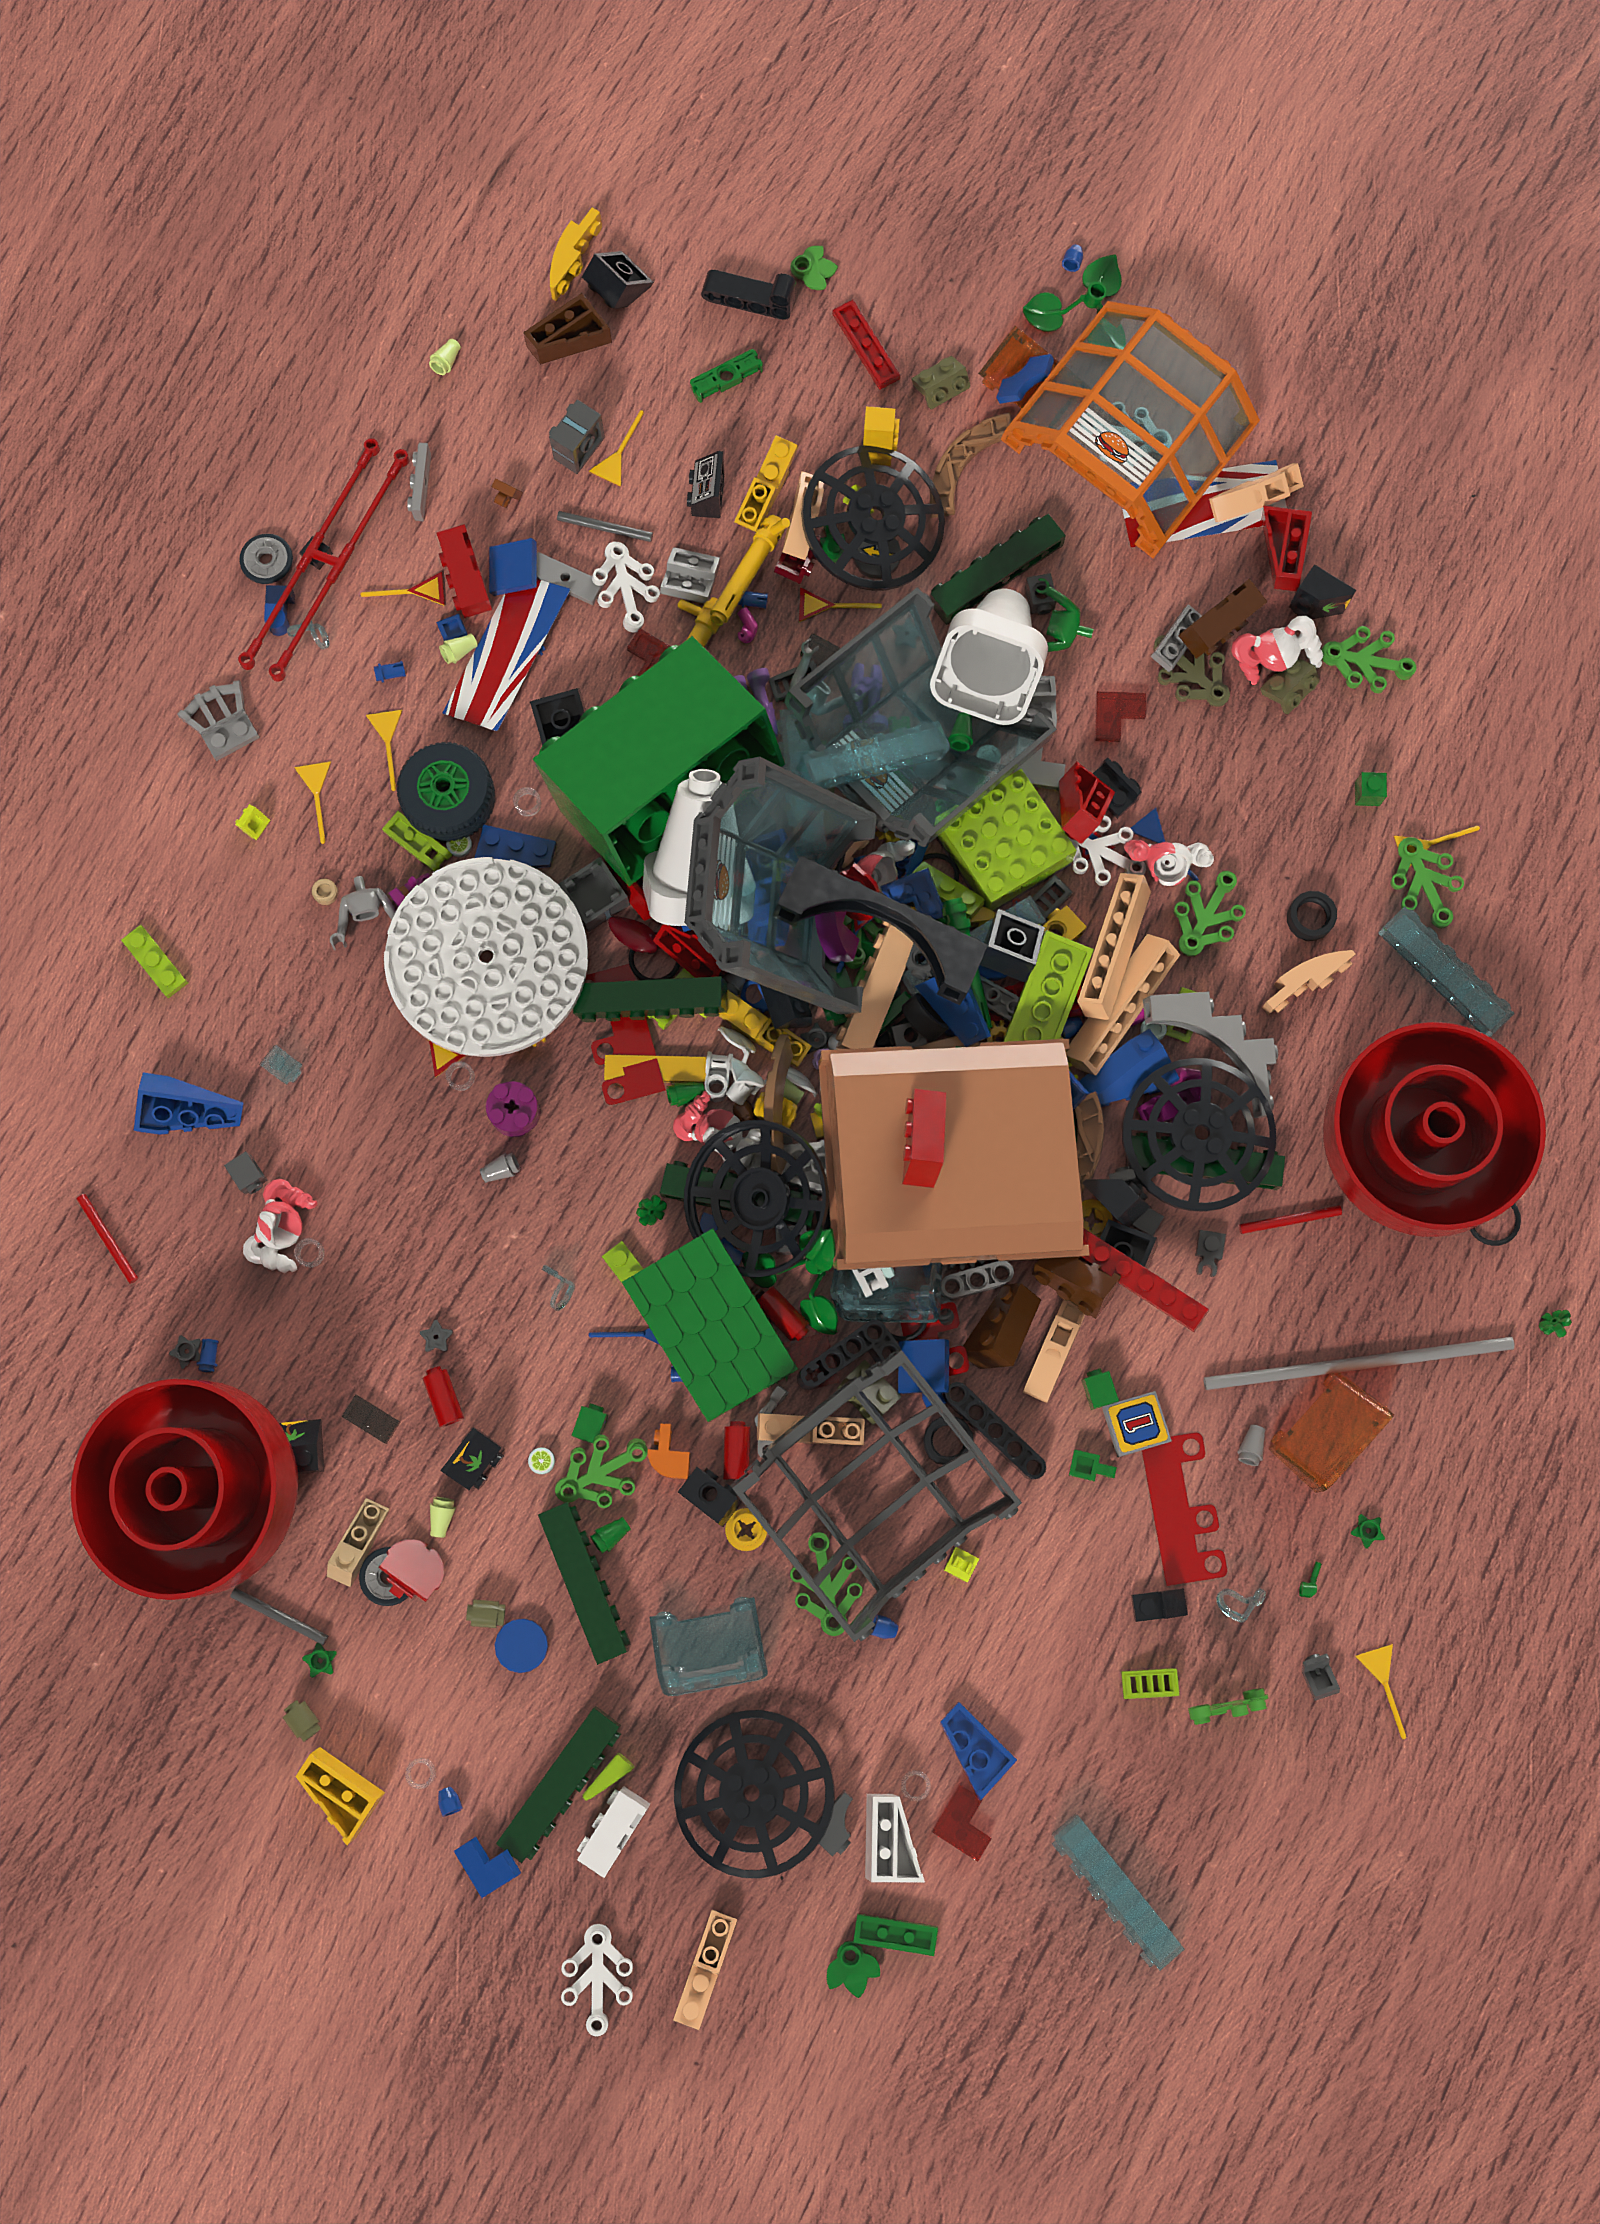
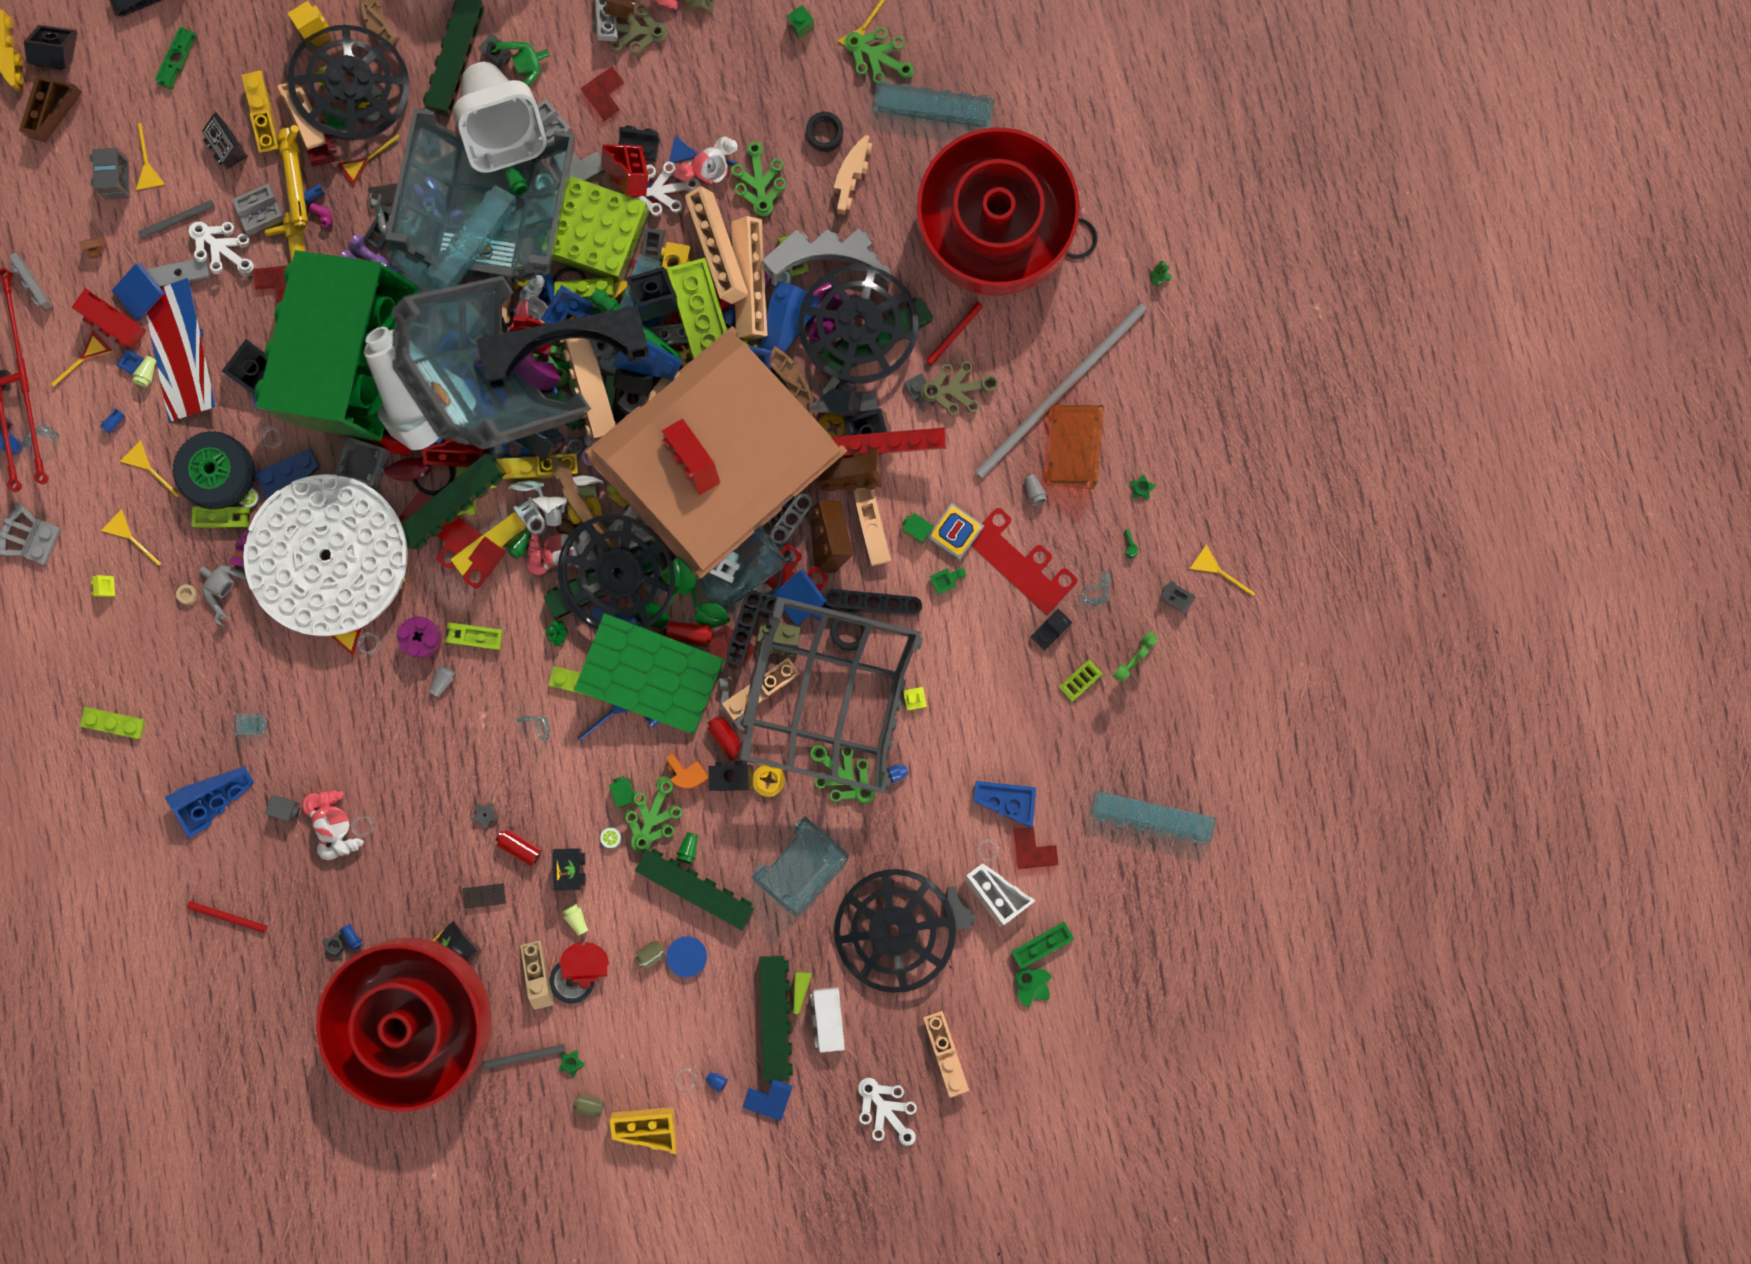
camera: 40 degrees left, 5 degrees up
none -> lime plate [444,623,503,650]
none -> olive plant [921,361,998,416]

